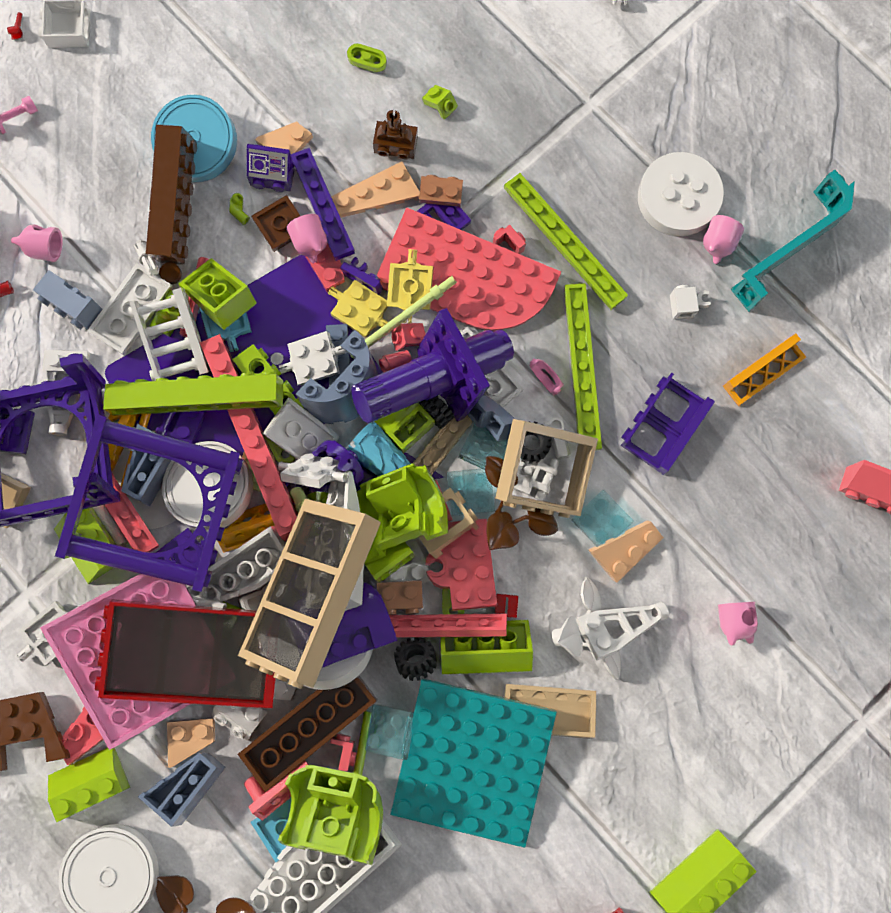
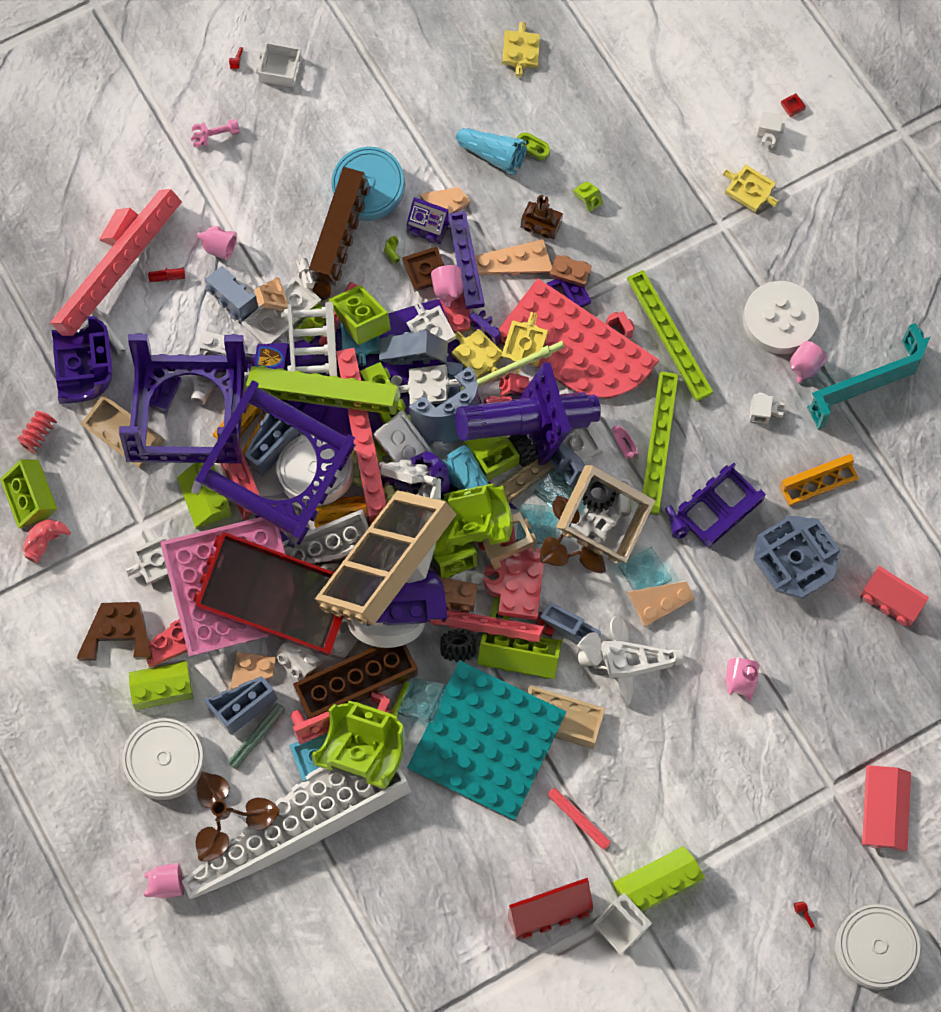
camera: 15 degrees right, 10 degrees down
none -> sand green axle [228,703,285,769]
none -> torso [246,343,289,370]
none -> light nougat wing [254,277,288,312]
none -> sand blue wedge [379,329,448,365]
none -> white plate [406,302,456,356]
none -> medium azure cone [456,128,527,175]
none -> sand blue slope [540,602,601,645]
none -> coral axle [548,788,611,850]
none -> dark purple cone [665,505,690,539]
none -> light yellow plate [723,164,779,213]
none -> sand blue piece [753,516,840,600]
none -> red hand [794,901,815,928]

